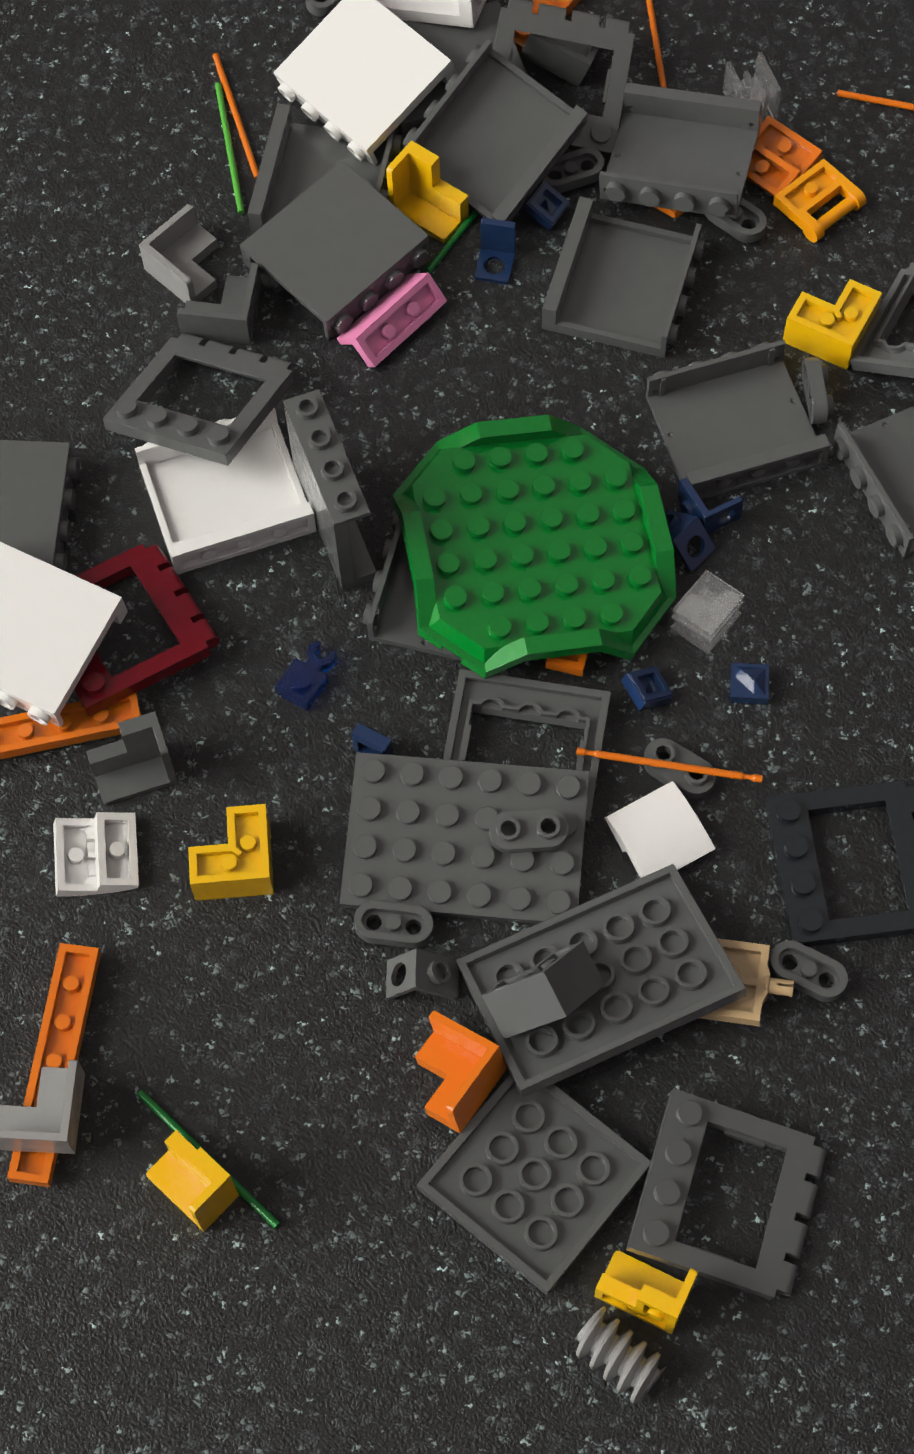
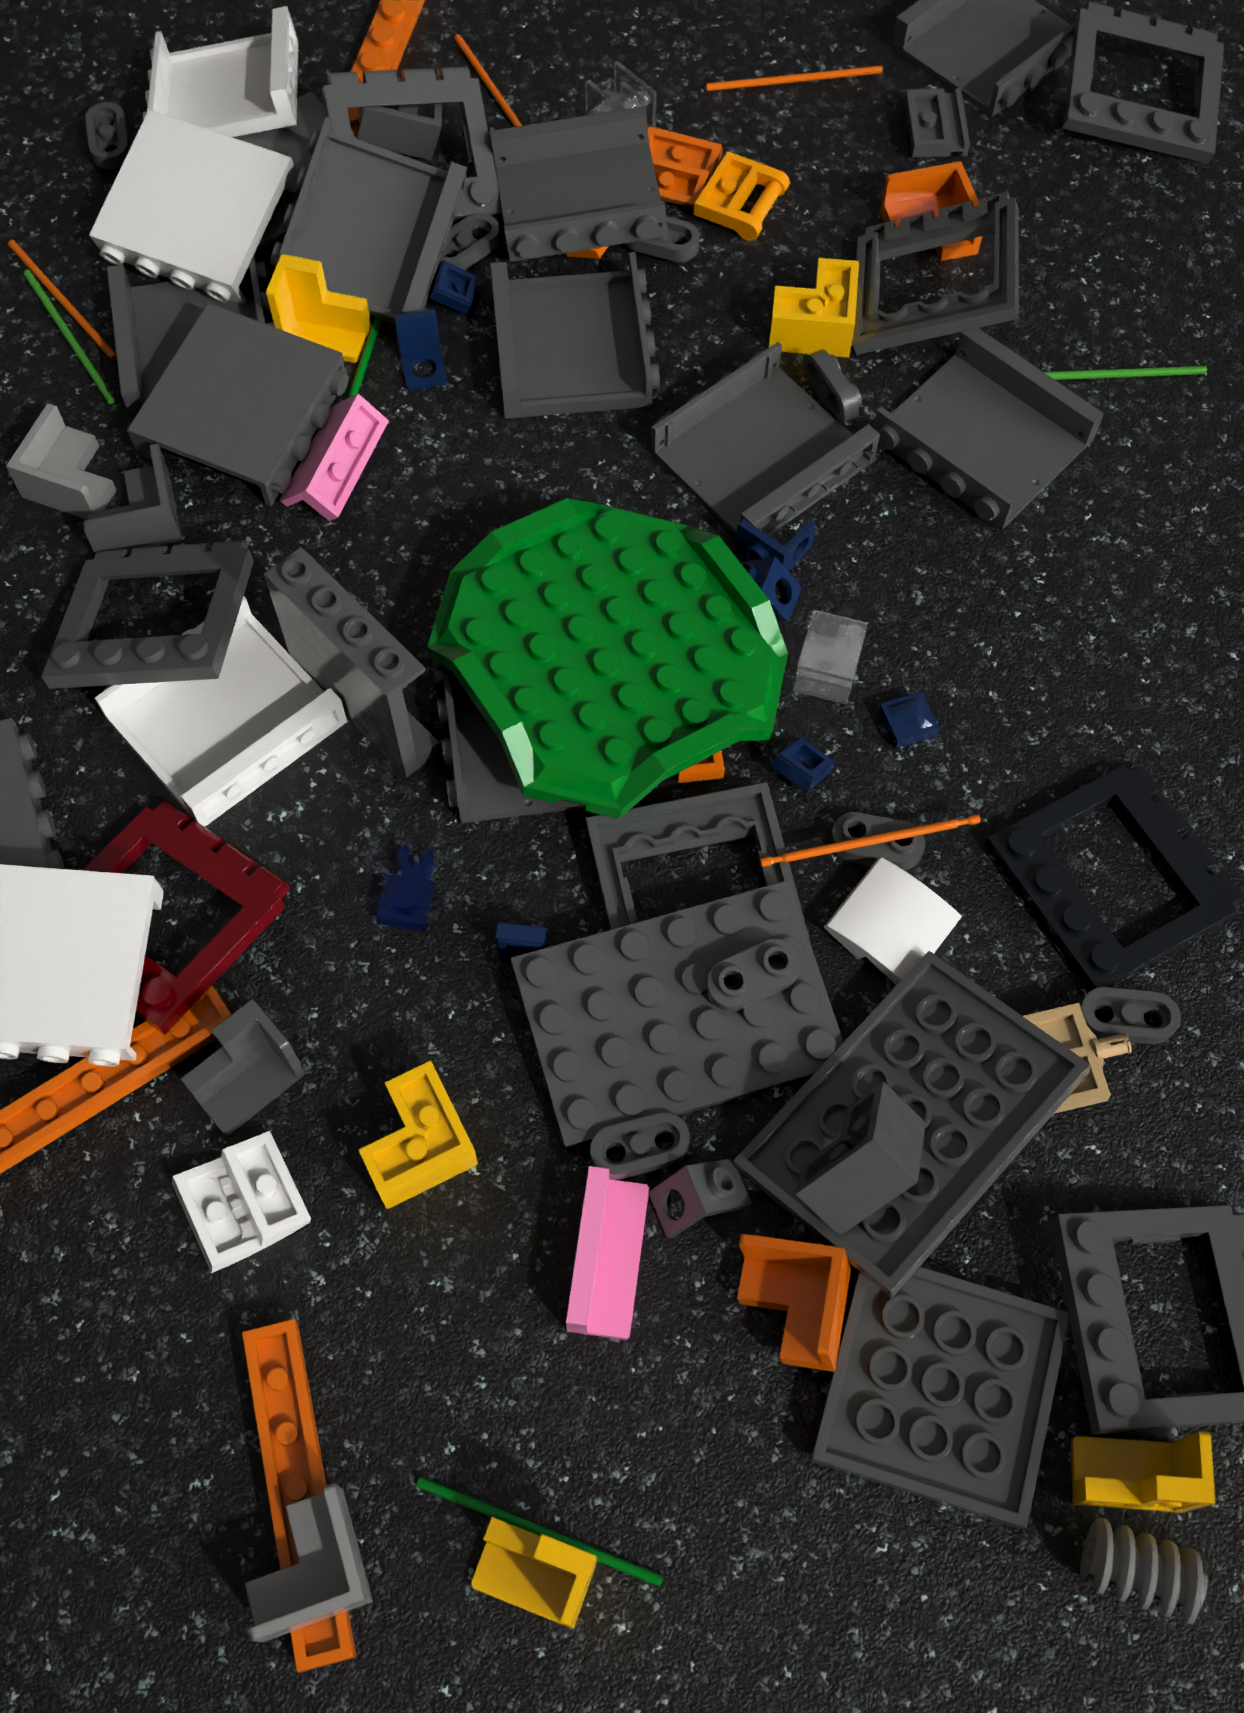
camera: 25 degrees left, 0 degrees up
none -> bright pink panel [566,1166,649,1340]

